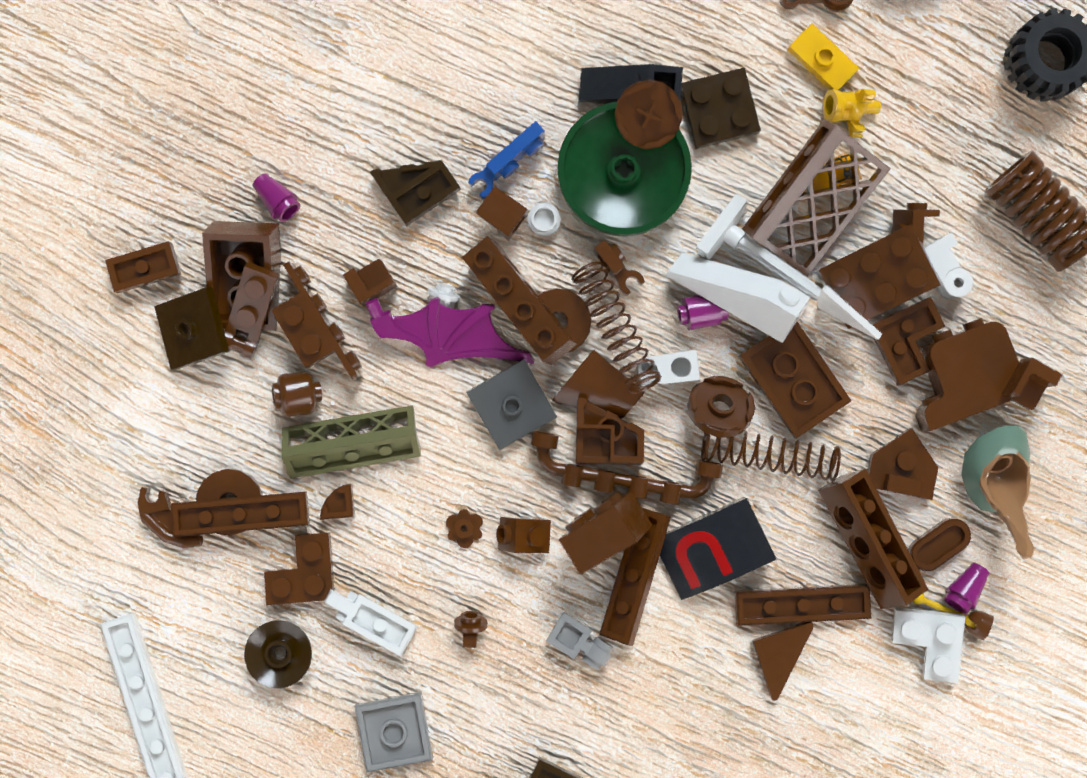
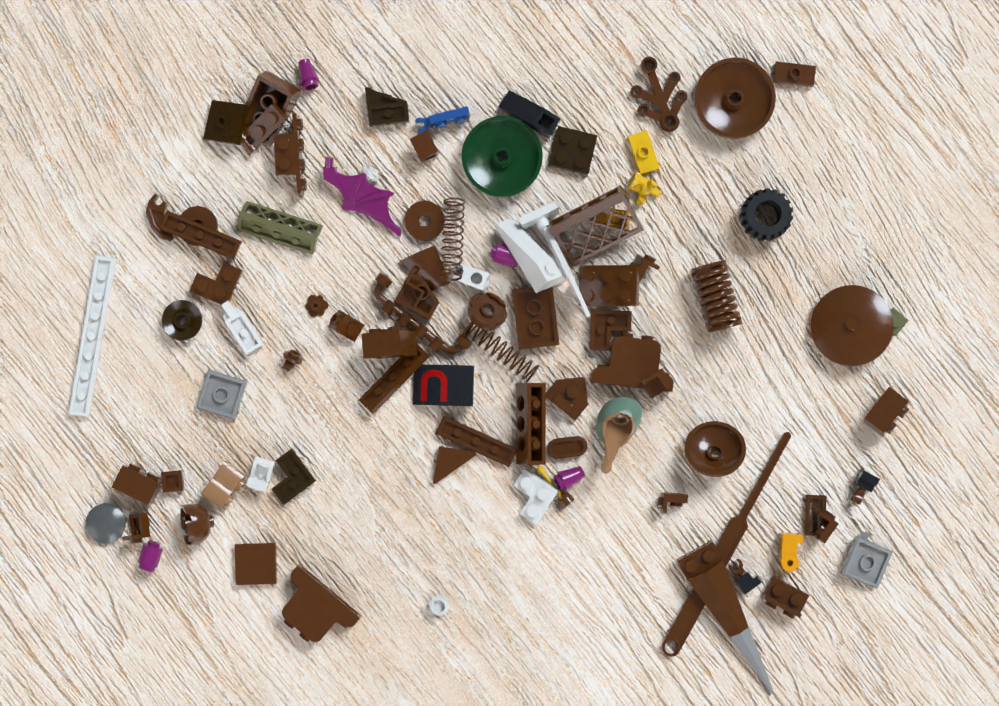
camera: 30 degrees right, 0 degrees up
reddish brown plate [105,241,182,293] -> none
reddish brown head [272,372,322,417] -> none
reddish brown tile [320,484,355,520] -> none
reddish brown panel [343,259,398,307] -> none
reddish brown brick [462,236,577,365] -> none
dark grey plate [466,359,557,450] -> none
white plate [528,203,561,236] -> none
light grey plate [546,612,613,671] -> none
reddish brown plate [593,240,645,296] -> none
reddish brown tile [615,79,683,149] -> none
white leg [924,233,973,299] -> none

